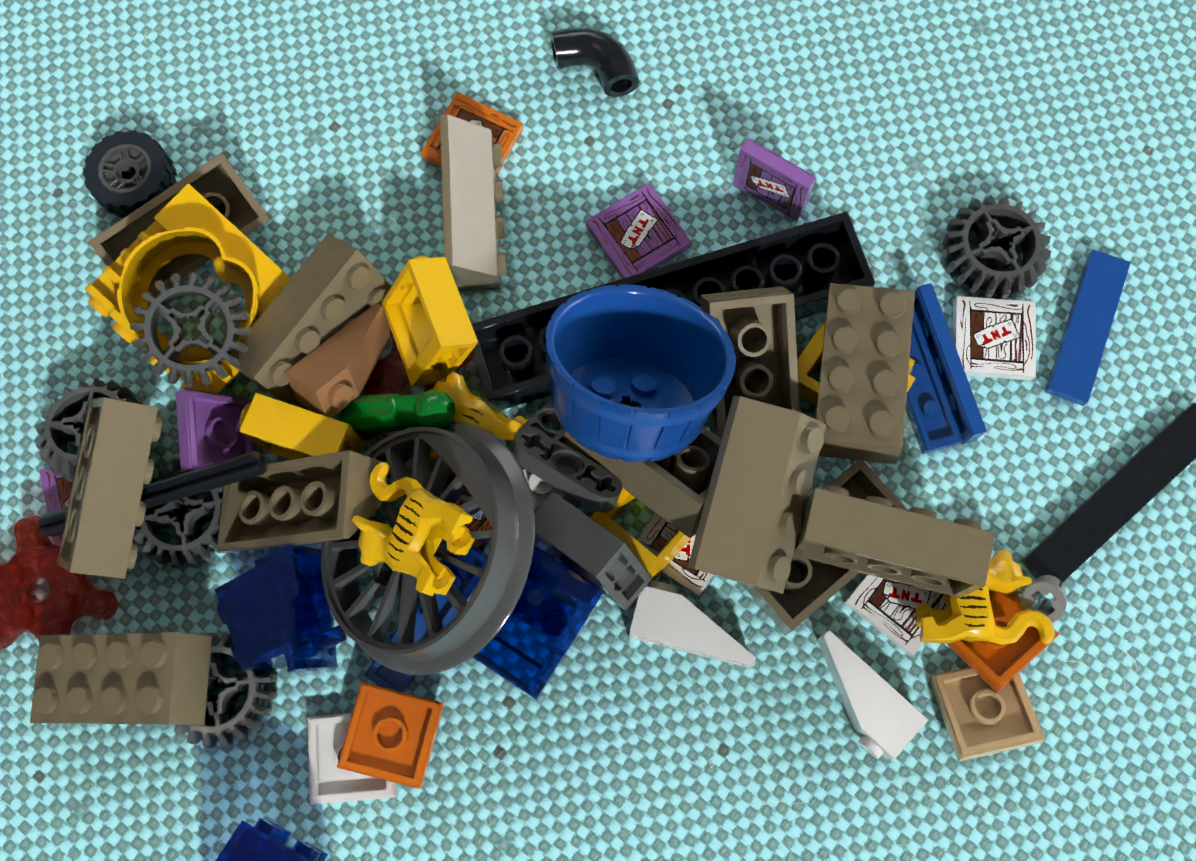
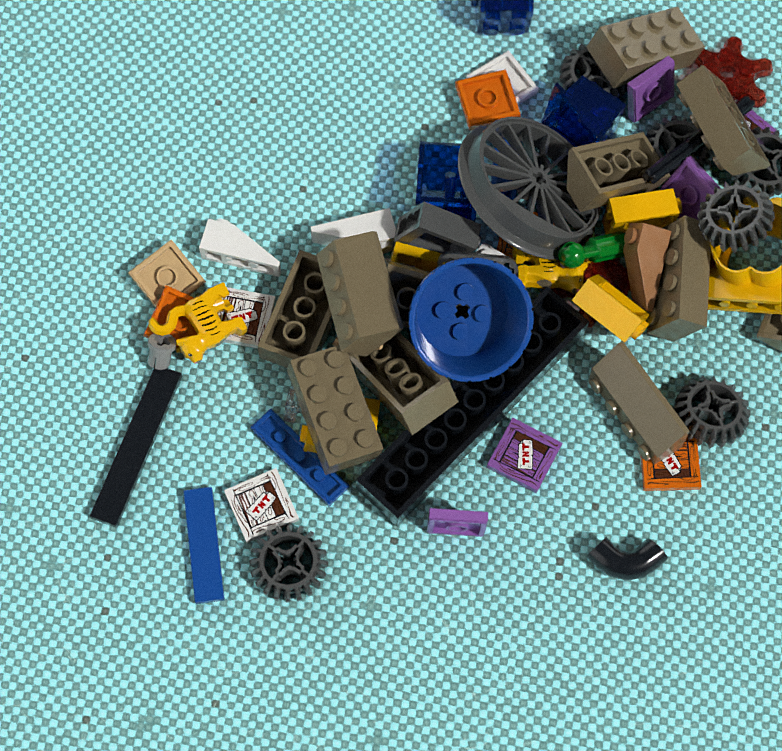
camera: 145 degrees right, 5 degrees down
yellow animal [351,462,475,596] -> none
dark tan brick [793,485,995,598] -> none
blue tile [914,283,987,445] -> none
none -> medium lavender tile [627,56,674,123]
none -> dark grey gear [673,376,751,449]

